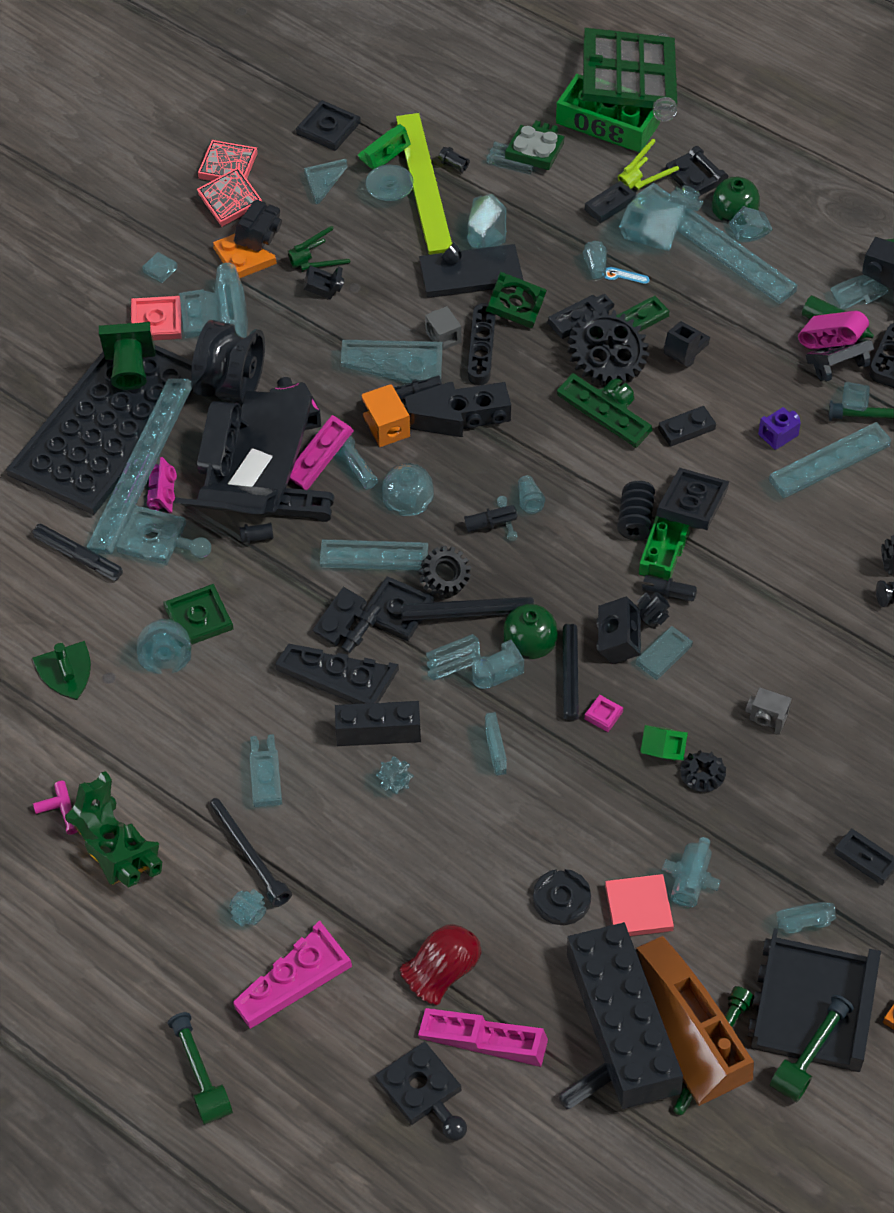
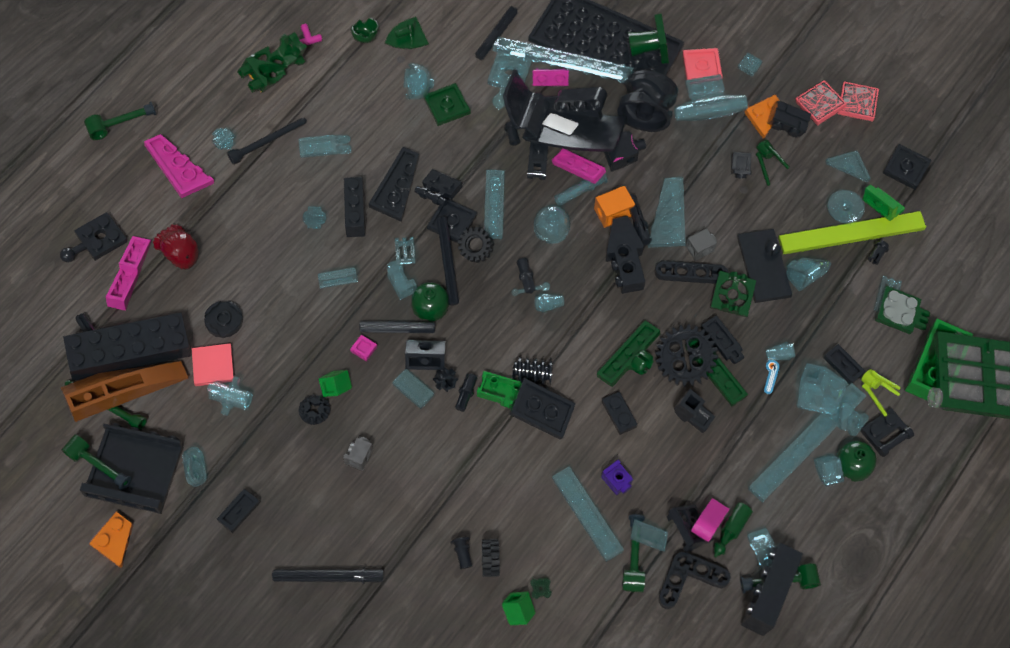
camera: 85 degrees right, 10 degrees up
none -> dark green hair [351,18,379,43]

